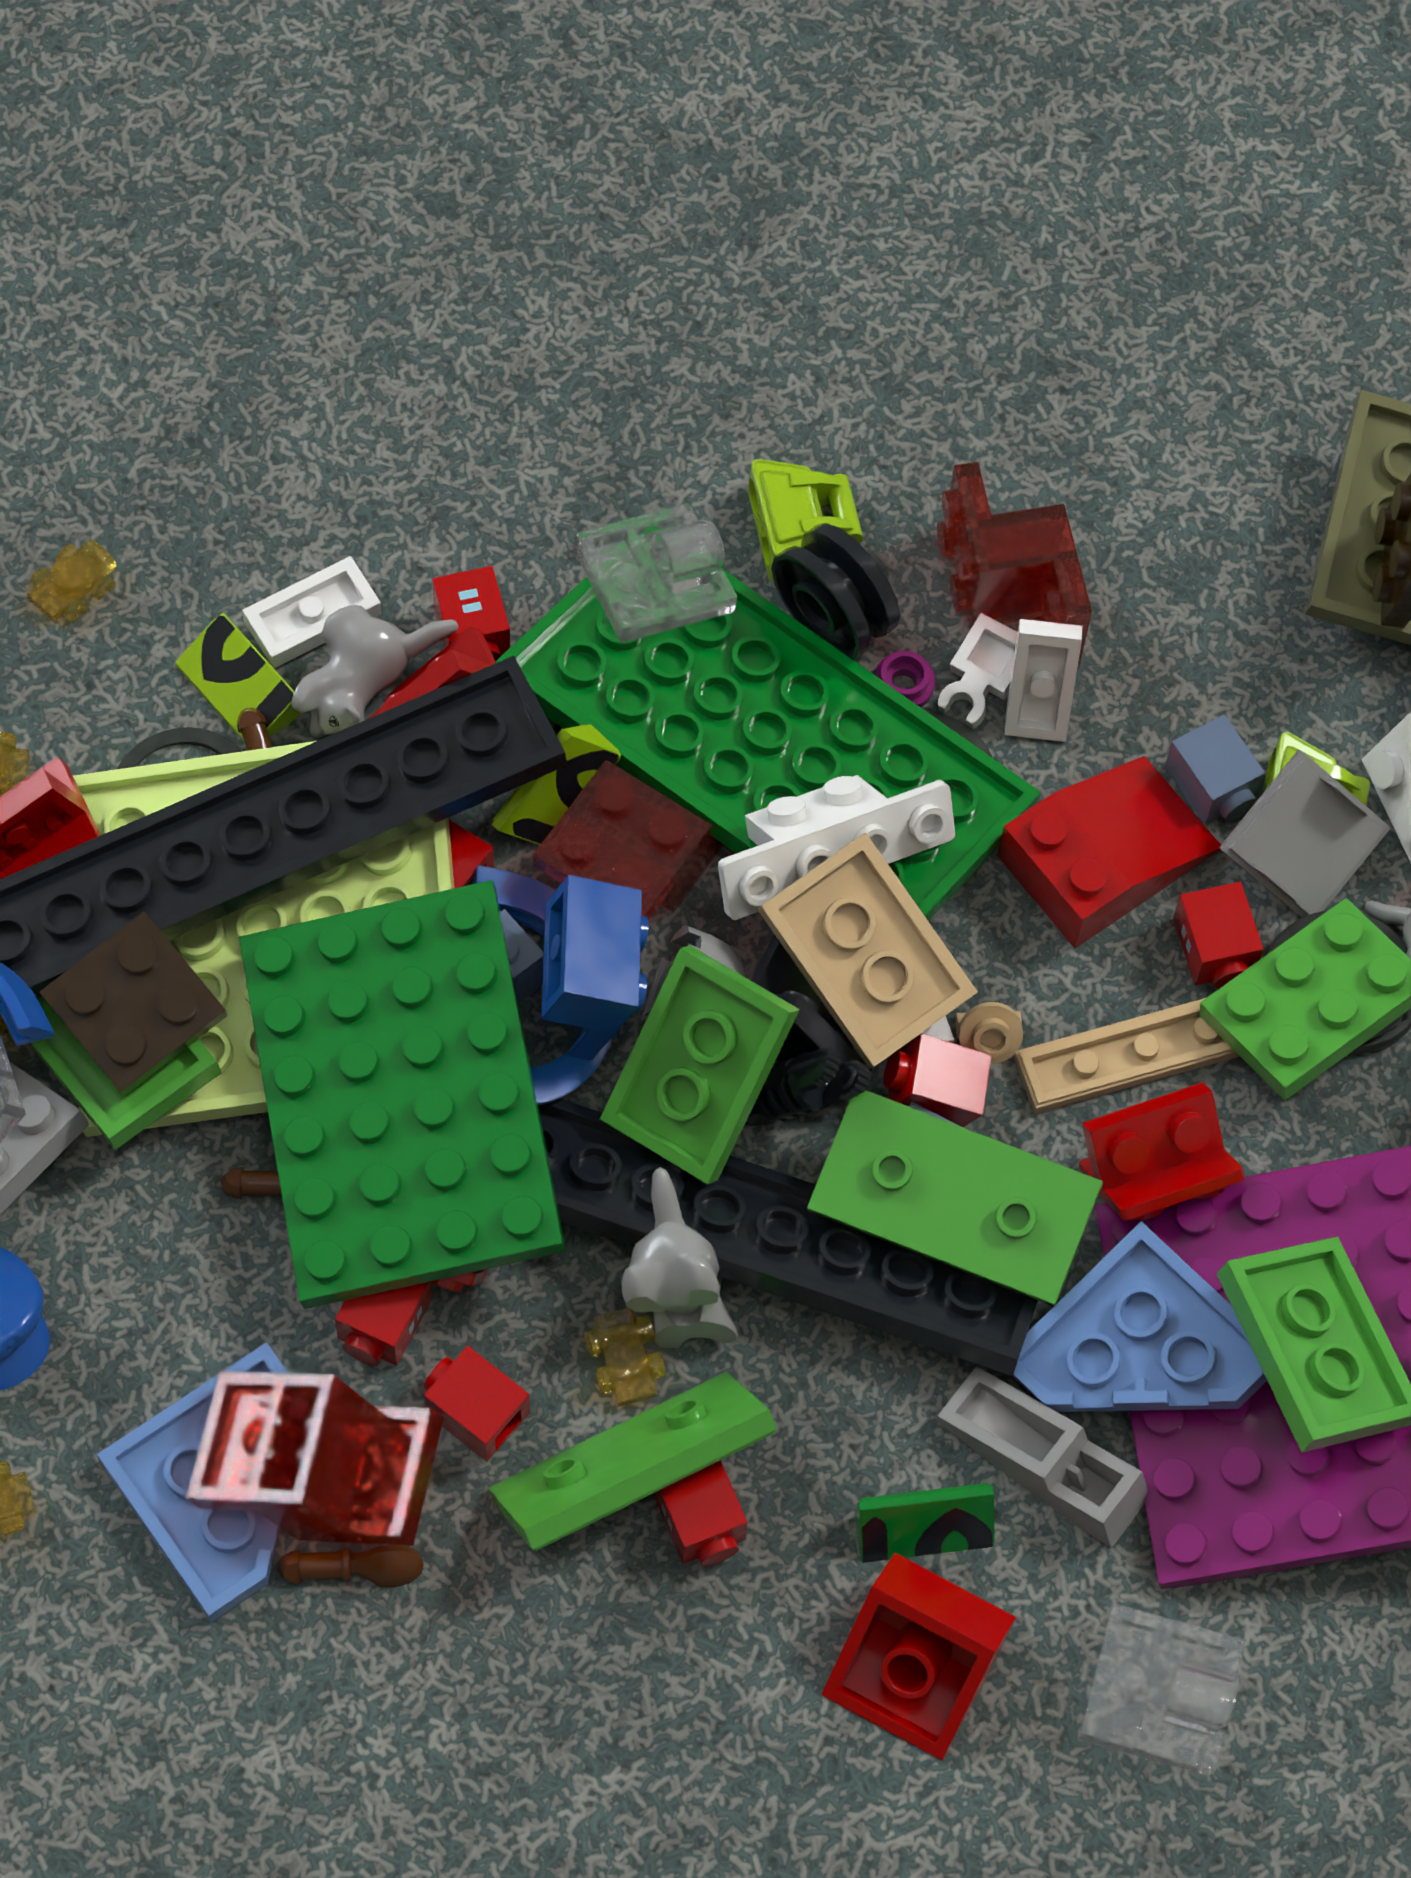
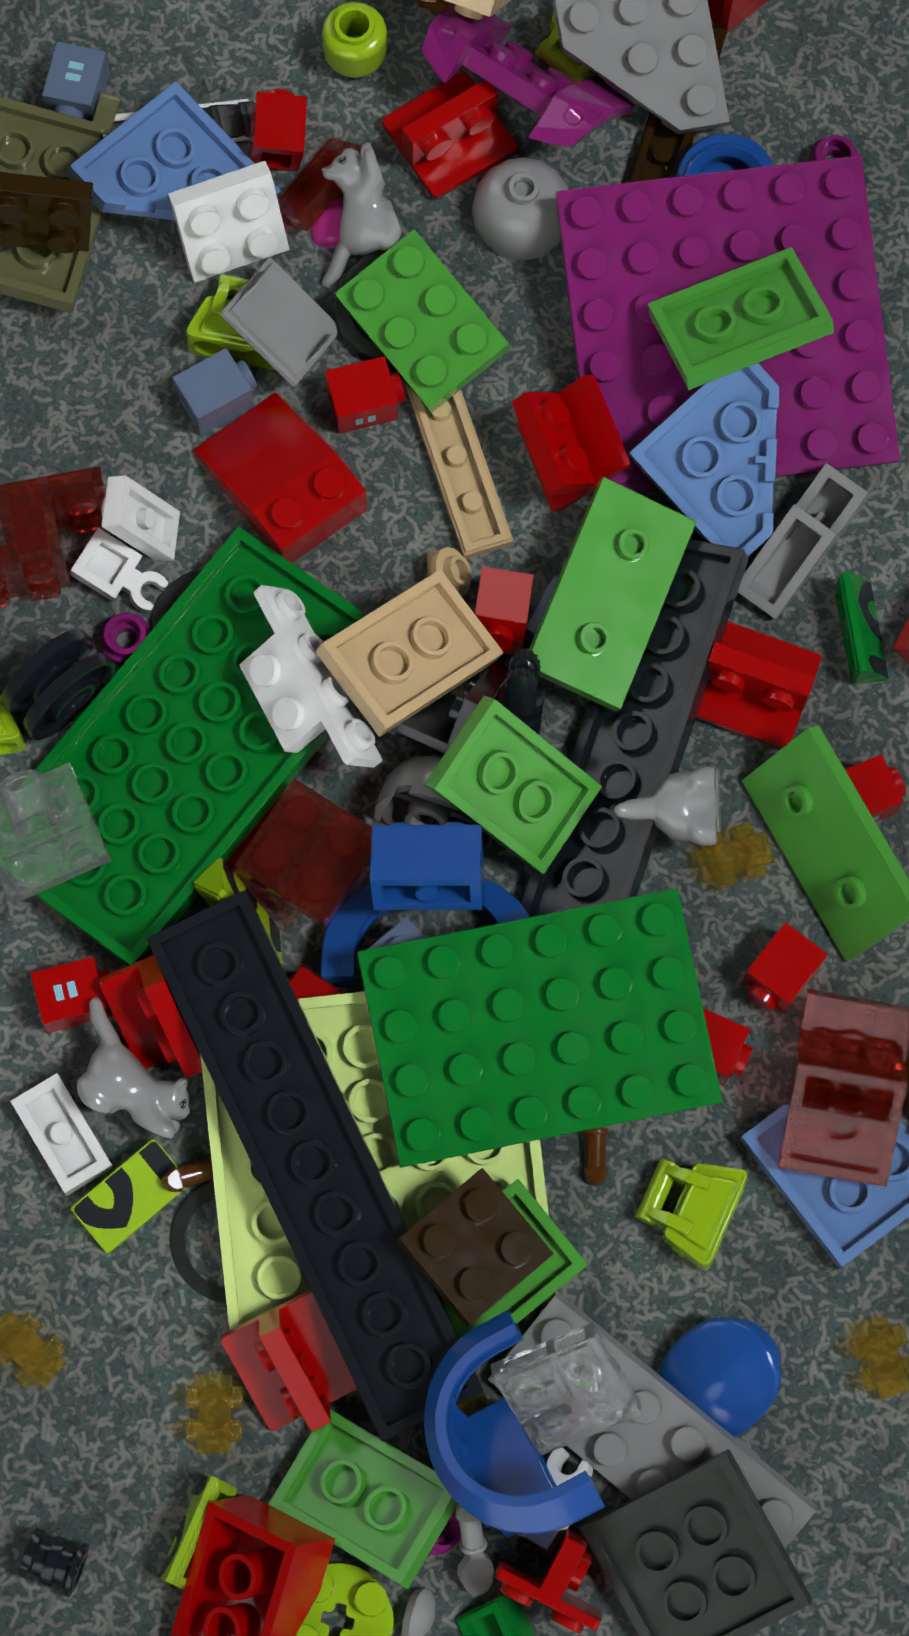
camera: 90 degrees left, 10 degrees up
none -> lime piece [634,1158,747,1272]
none -> red bracket [696,621,822,750]

